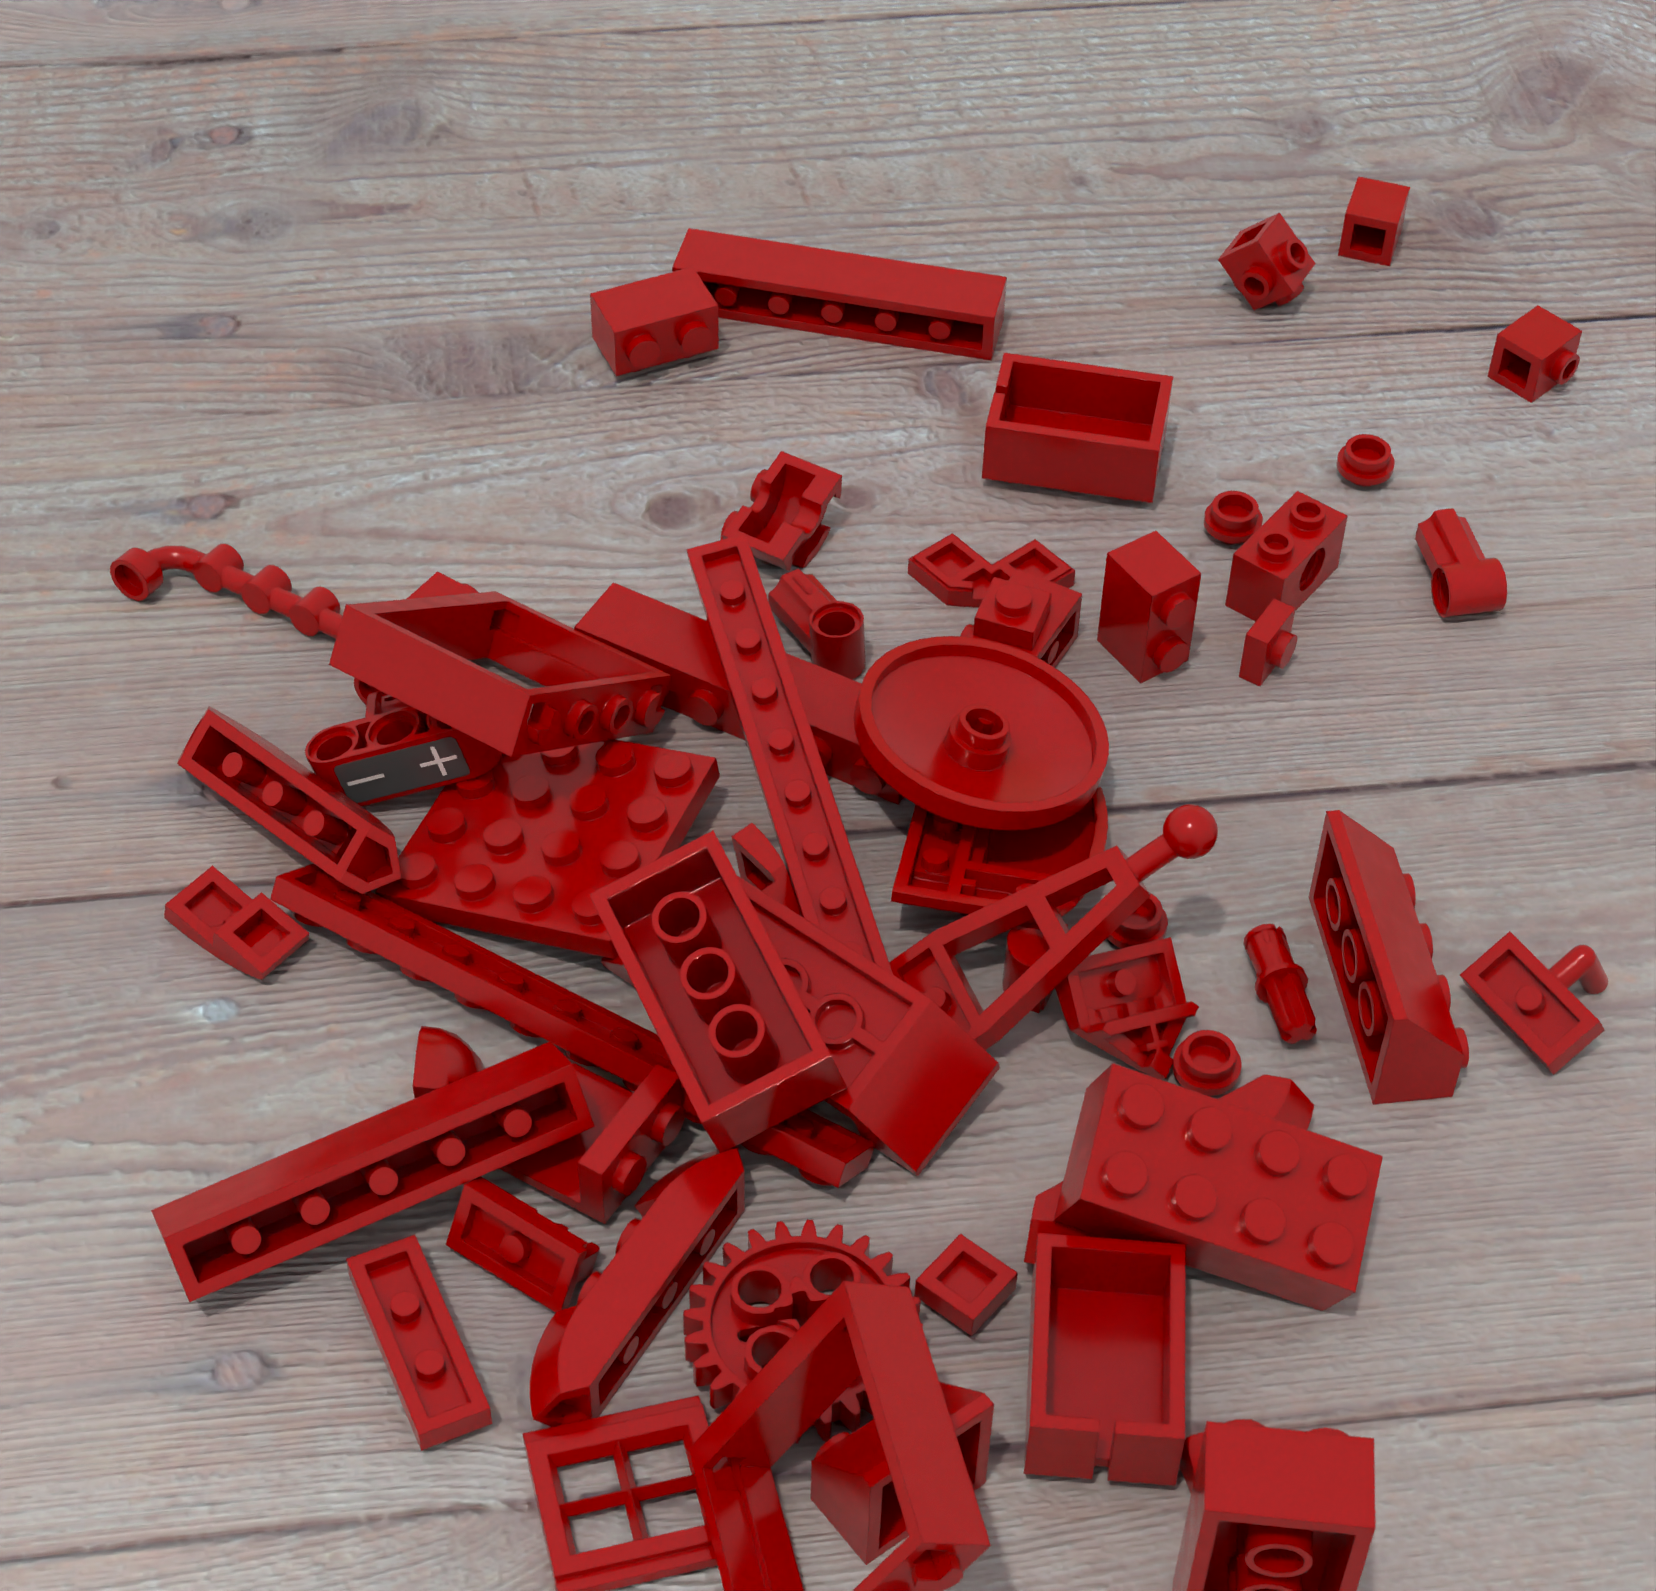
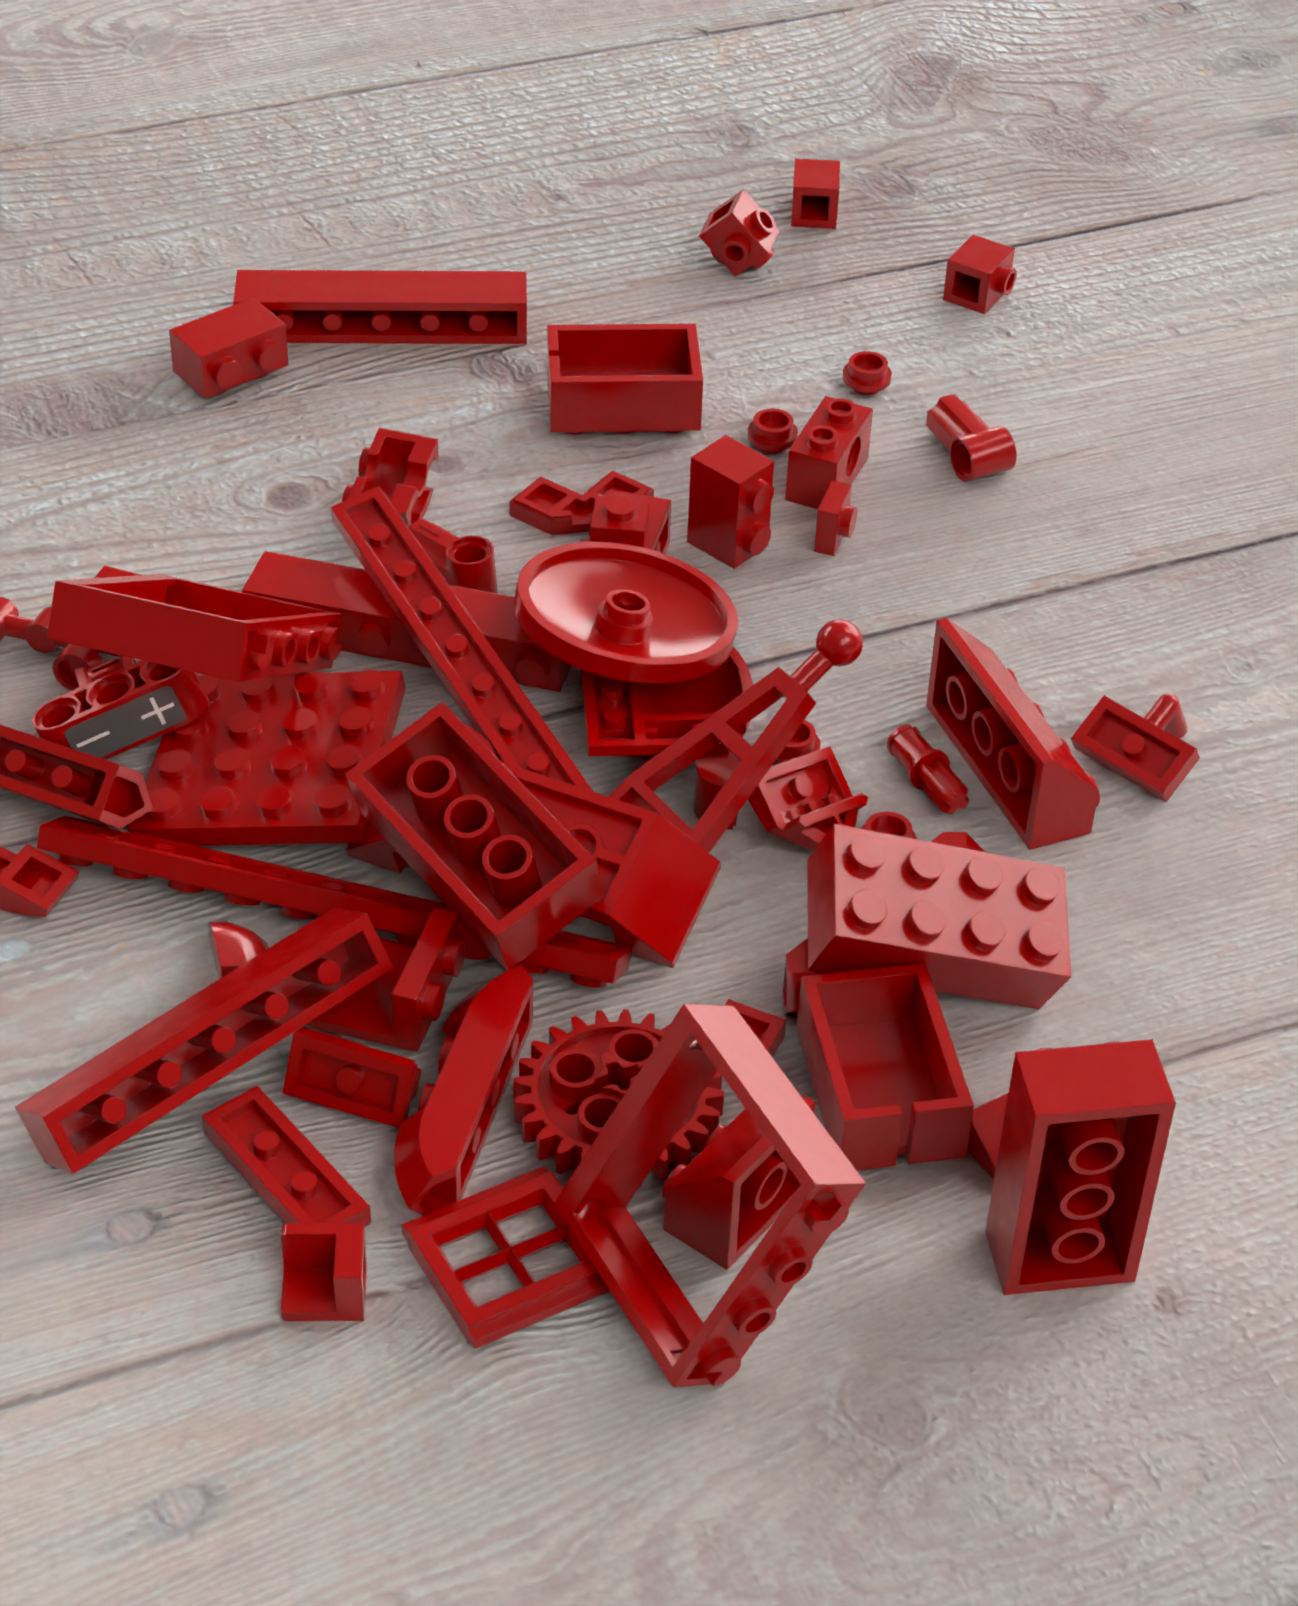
camera: 15 degrees left, 5 degrees down
none -> red panel [281,1223,367,1321]

